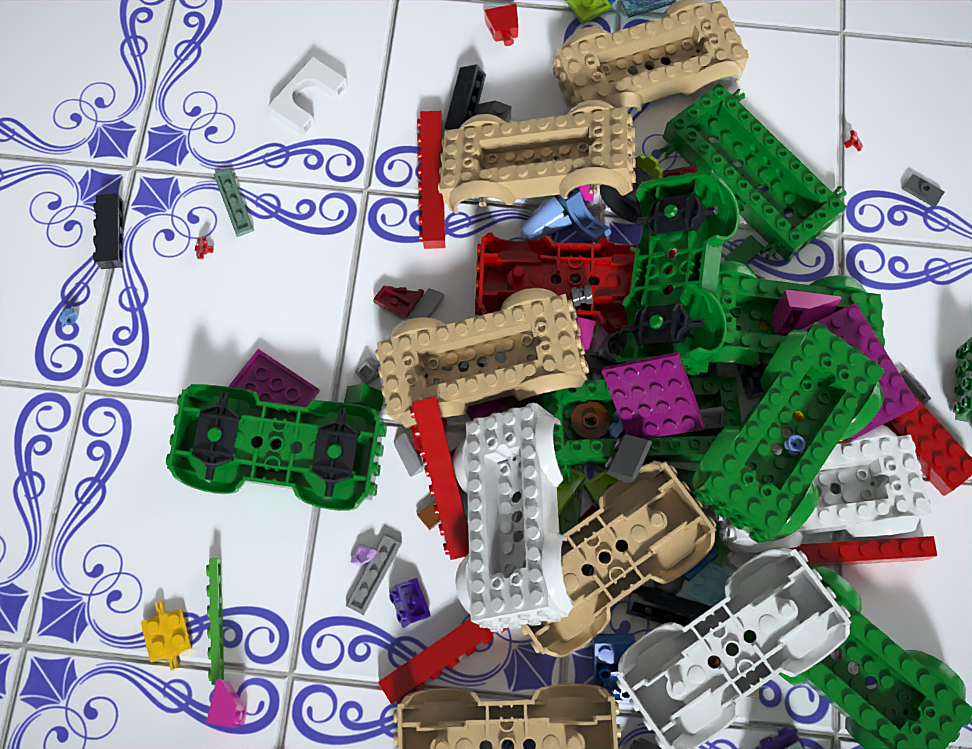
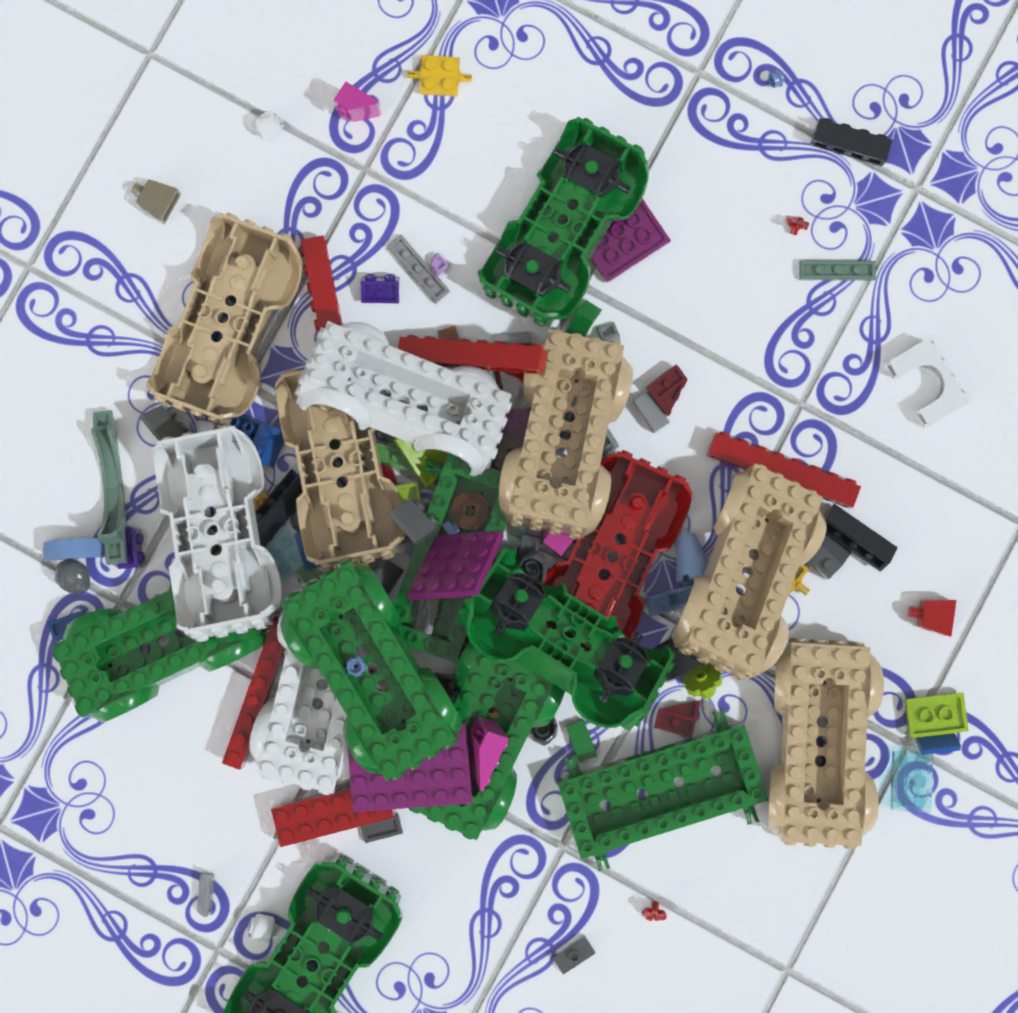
camera: 115 degrees right, 15 degrees up
bright green plate [206,558,224,685] -> none
dark grey wheel [571,285,593,306] -> none

